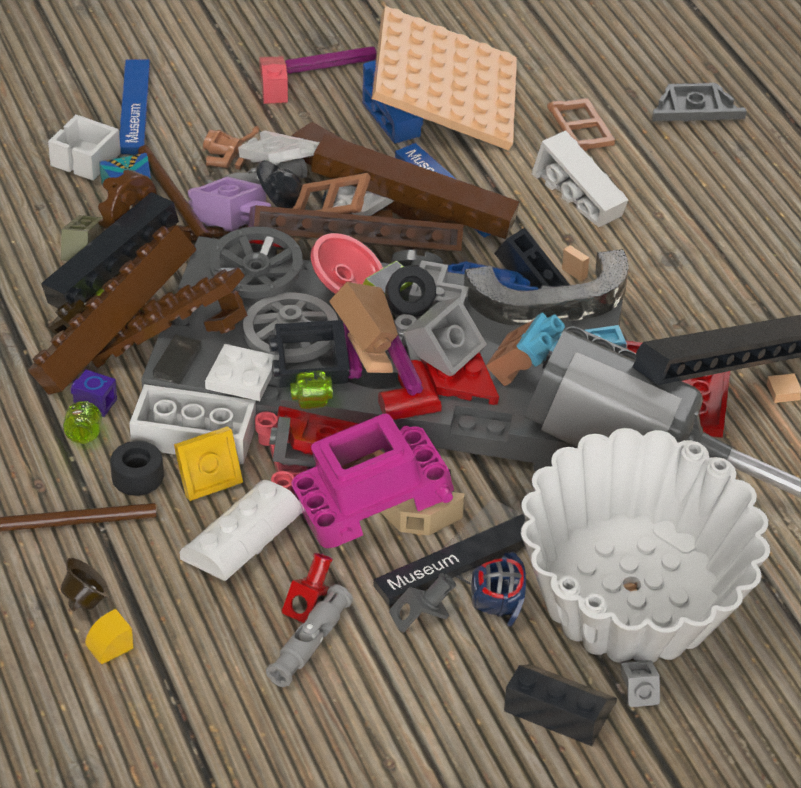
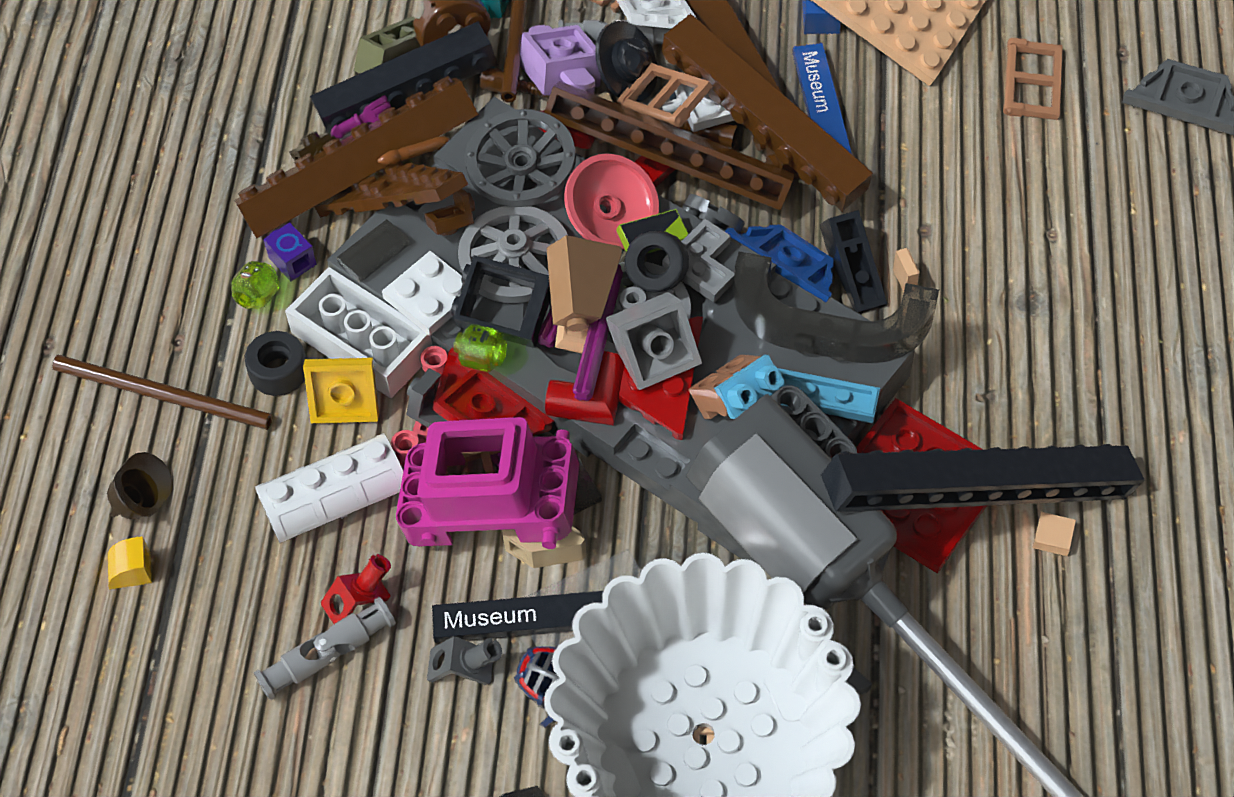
camera: 30 degrees right, 15 degrees up
white wedge [531,130,628,227] -> none
none -> magenta piece [331,95,392,139]
none -> dark orange piece [378,136,450,165]

